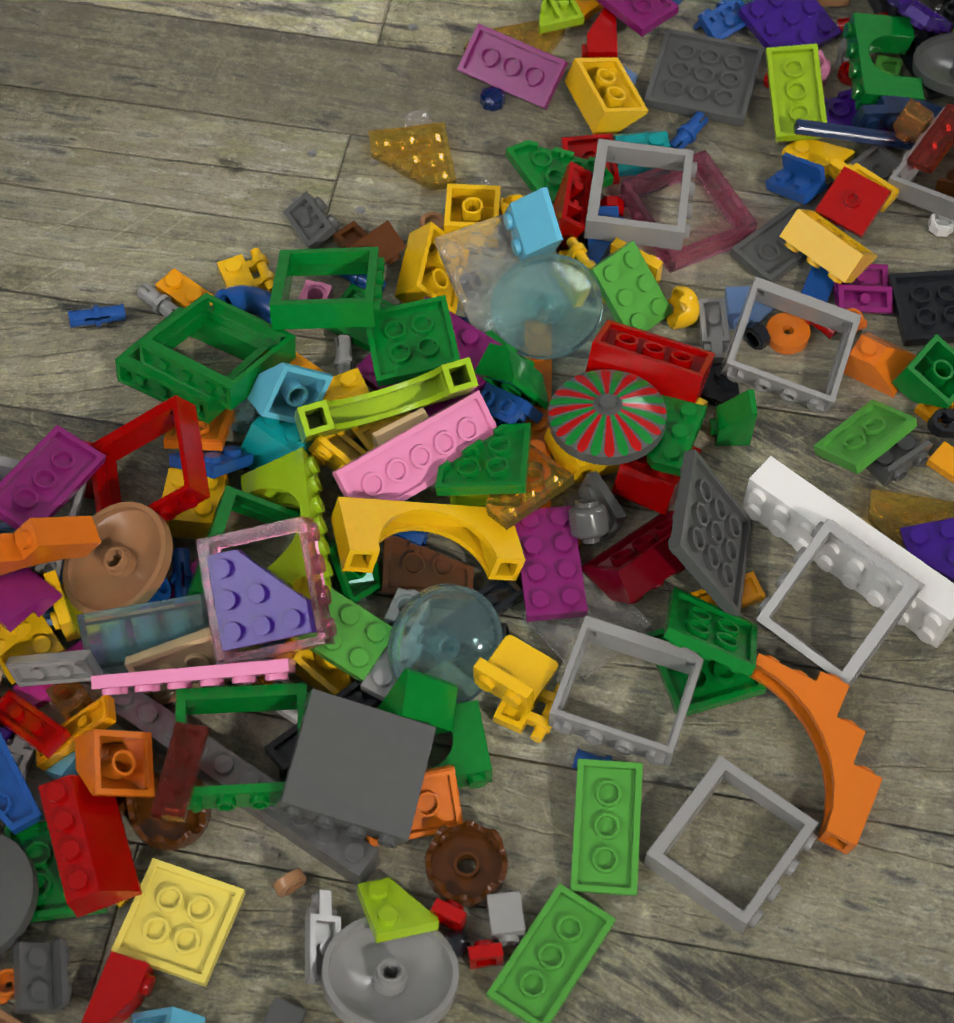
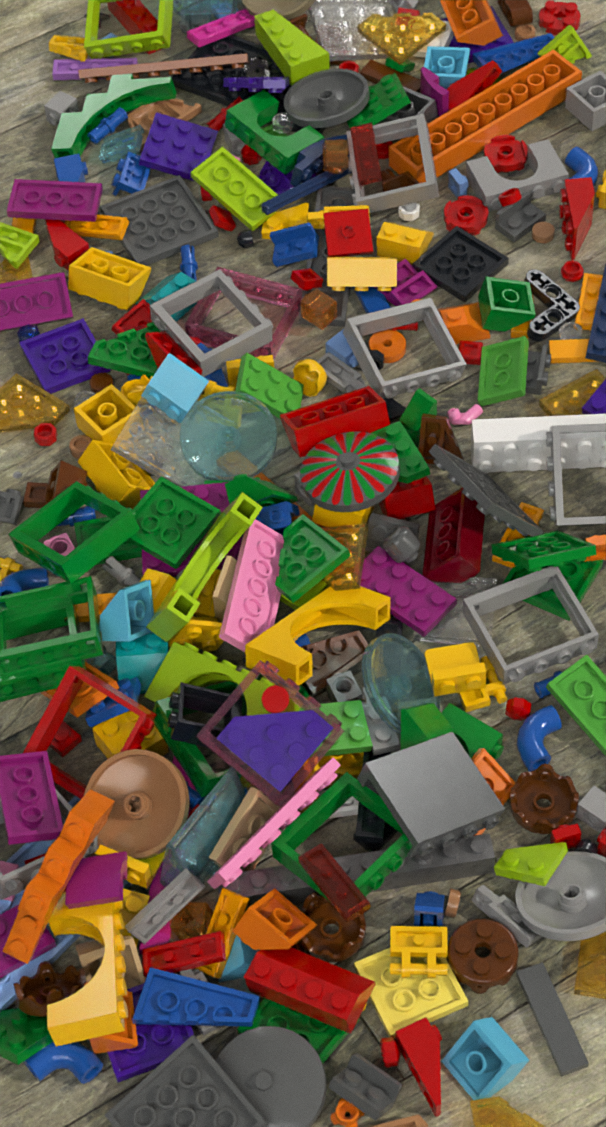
camera: 40 degrees left, 5 degrees down
none -> dark purple plate [19,318,111,396]
none -> red tile [34,423,57,446]
none -> red plate [49,721,82,758]
none -> light orange tile [64,214,129,240]
none -> reddish brown tile [89,372,114,394]
none -> black window [167,682,242,753]
none -> red tile [208,205,236,232]
none -> black hinge [237,229,254,248]
none -> red tile [261,685,289,713]
none -> clear tile [272,113,294,133]
none -> red plate [290,268,323,290]
none -> clear orange brick [300,288,337,330]
none -> yellow slope [377,222,434,265]
none -> red tile [380,1037,400,1068]
none -> yellow plate [390,926,447,978]
none -> blue slope [414,891,445,927]
none -> reddish brown wing [418,413,465,464]
none -> bright pink arm [447,404,483,425]
none -> reddish brown plate [447,919,518,994]
none -> red tile [459,340,483,365]
none -> red tile [505,697,531,721]
none -> blue cylinder [517,705,562,772]

